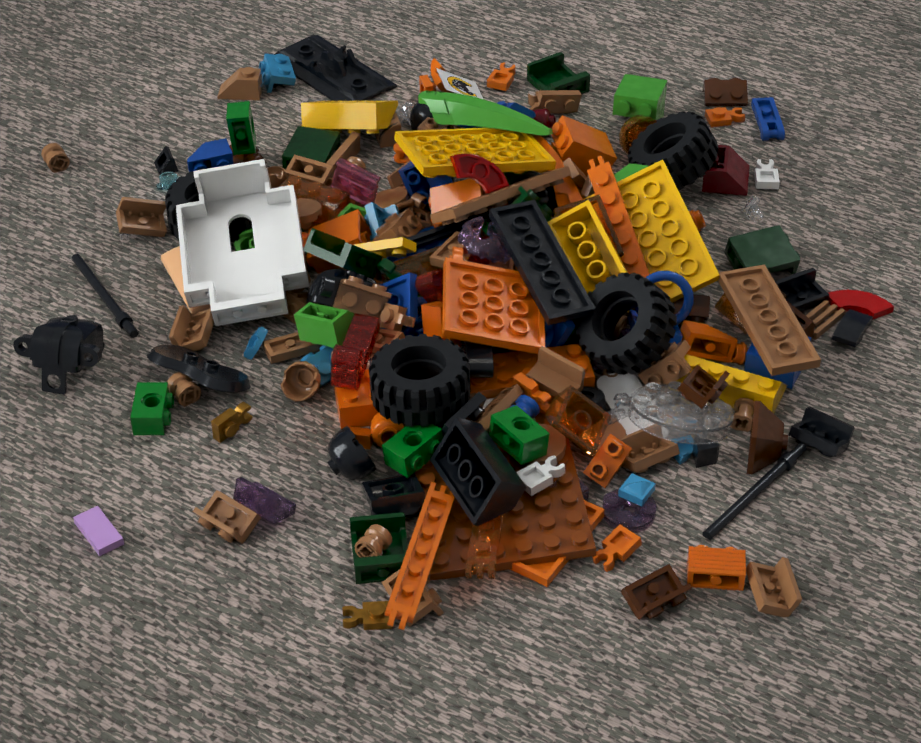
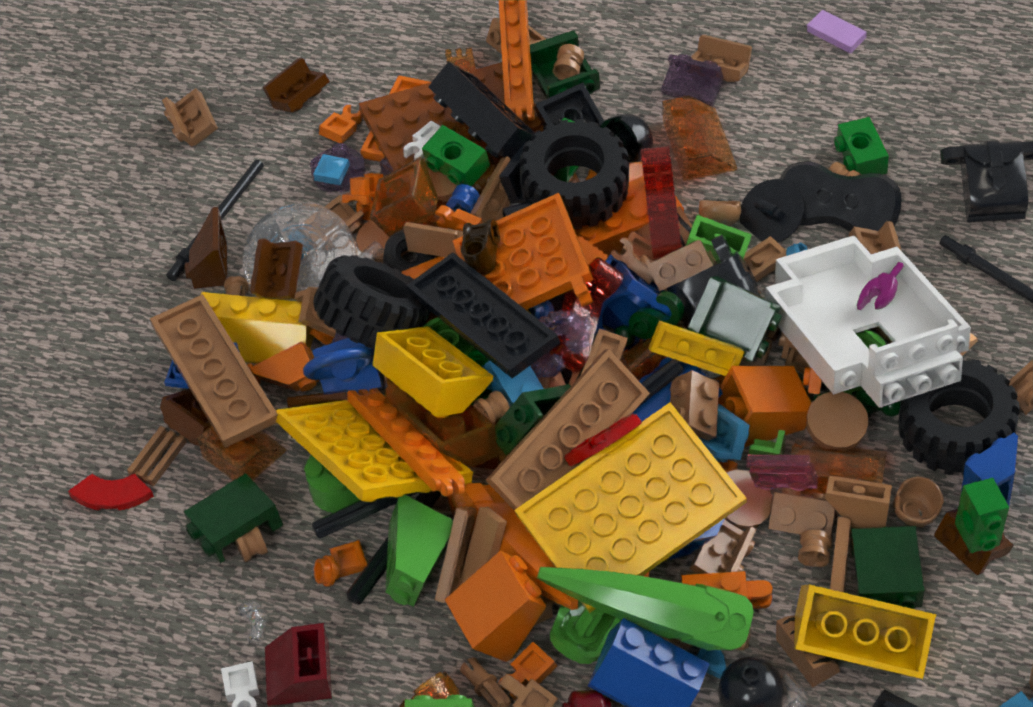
camera: 170 degrees right, 10 degrees up
pearl gold plate [211,402,253,443] -> none
pearl gold plate [342,601,392,630] -> none
black tyre [628,111,718,191] -> none
orange brick [687,545,746,591] -> none
black bracket [775,268,829,312] -> none
black bracket [788,407,855,457] -> none
black slope [831,309,873,347] -> none
none -> dark brown piece [461,219,500,276]
none -> clear orange slope [662,95,737,181]
none -> black shield [740,179,804,243]
none -> magenta hand [857,262,904,310]

